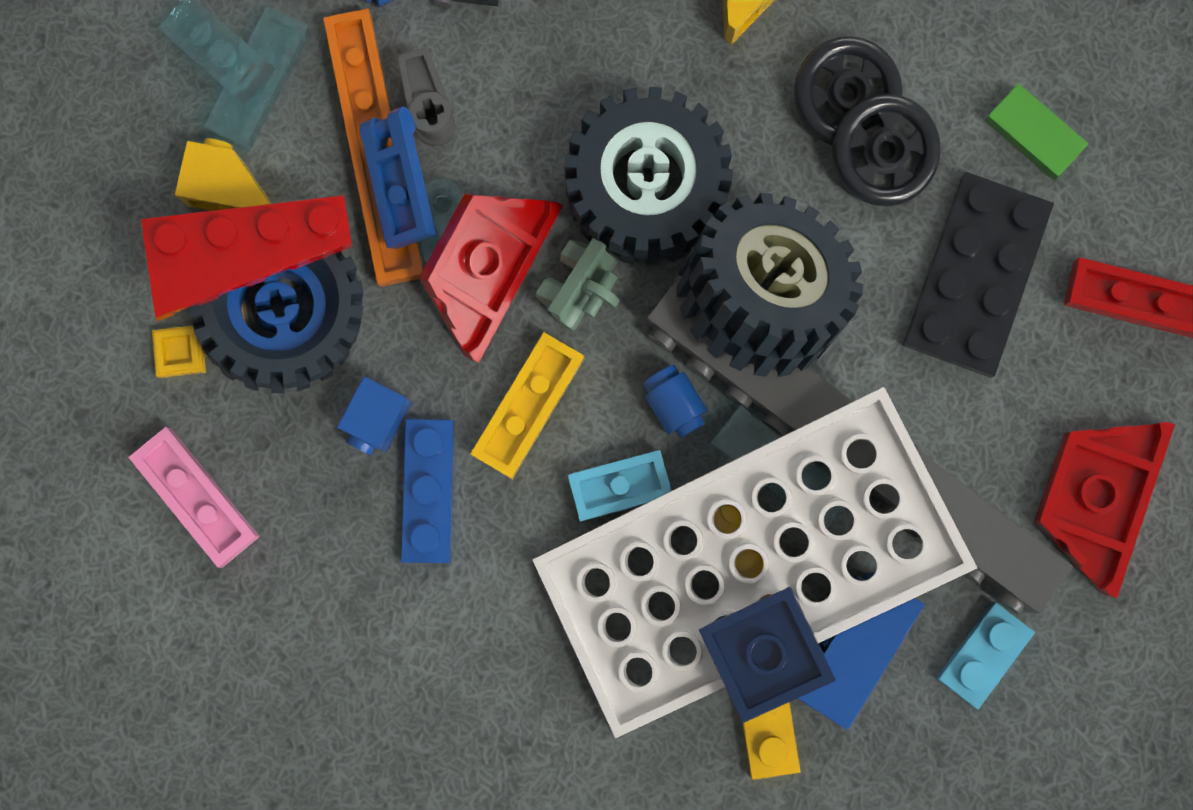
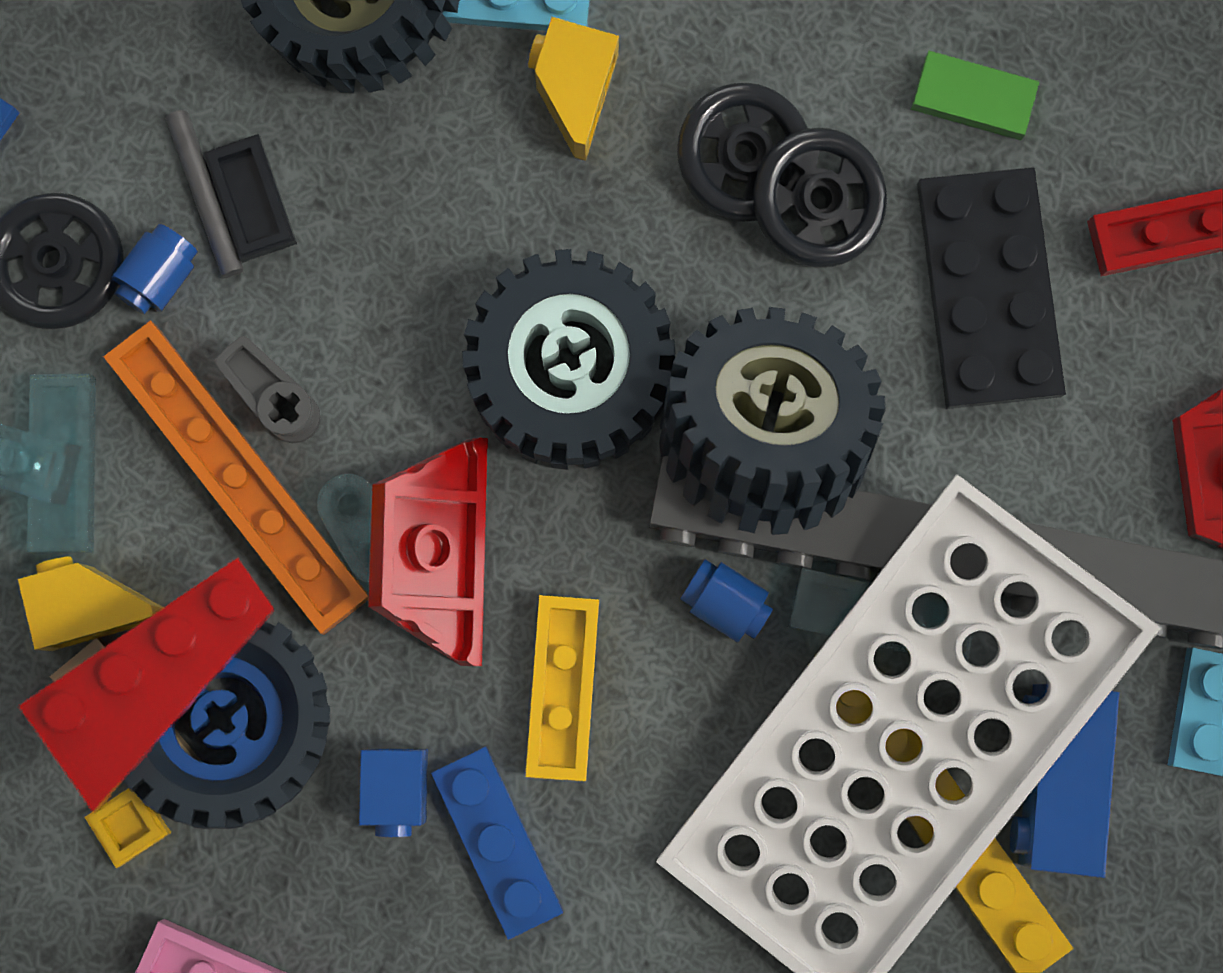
camera: 30 degrees left, 0 degrees up
blue plate [360,107,436,249] -> none
sand green hips [536,238,620,332] -> none
medium azure plate [568,450,672,522] -> none
dark blue plate [699,586,836,723] -> none

